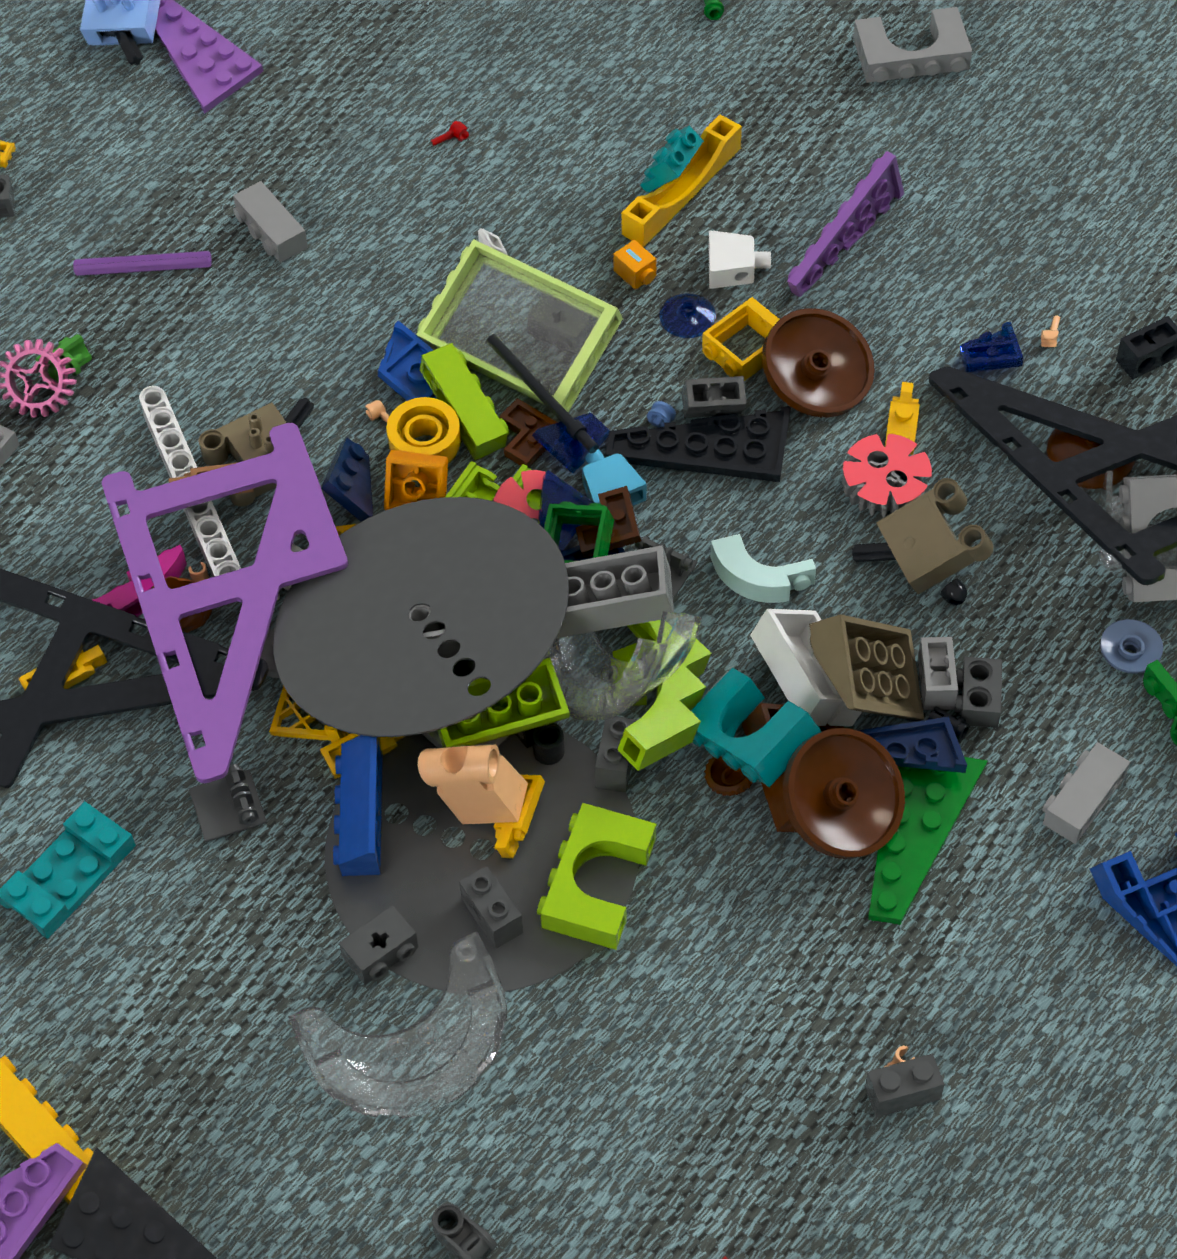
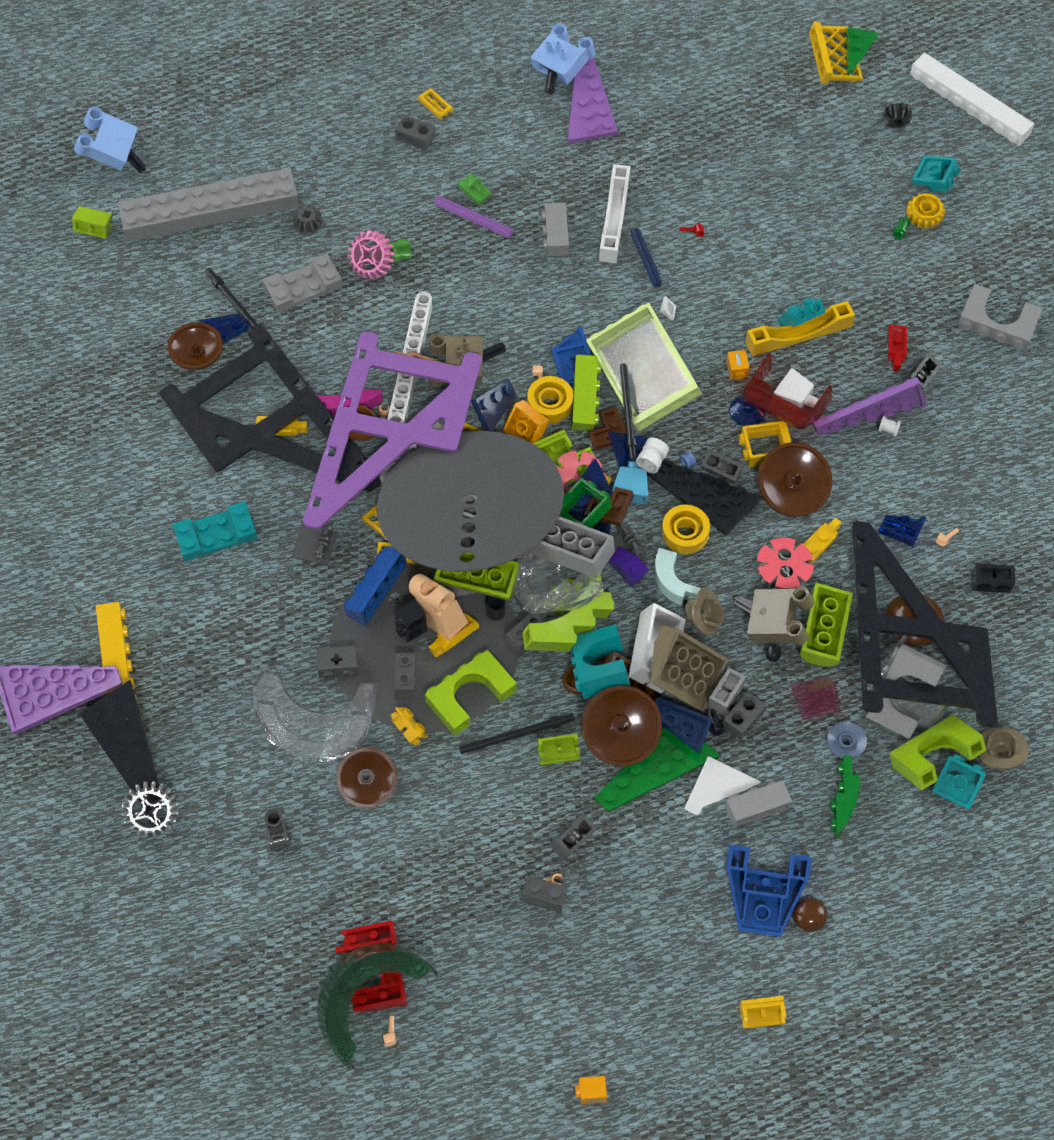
camera: 30 degrees right, 5 degrees up
none -> reddish brown dish [336,747,397,808]
none -> yellow hinge [391,707,429,746]
none -> black brick [395,599,427,643]
none -> bright green hips [457,173,491,206]
none -> black bar [459,713,575,754]
none -> lime hinge [538,734,580,765]
none -> dark grey brick [549,814,597,859]
none -> white arch [599,164,631,263]
none -> dark purple slope [608,547,649,587]
none -> dark blue axle [630,228,662,287]
none -> white wheel [636,438,669,473]
none -> yellow piece [662,505,710,555]
none -> white sticker [684,756,761,815]
none -> dark tan hat [685,587,724,637]
none -> clear red windscreen [743,353,833,429]
none -> clear pink slope [790,676,840,721]
none -> lime brick [800,583,853,667]
none -> white bush [878,416,901,437]
none -> red hinge [888,325,907,372]
none -> pearl dark grey brick [901,353,942,390]

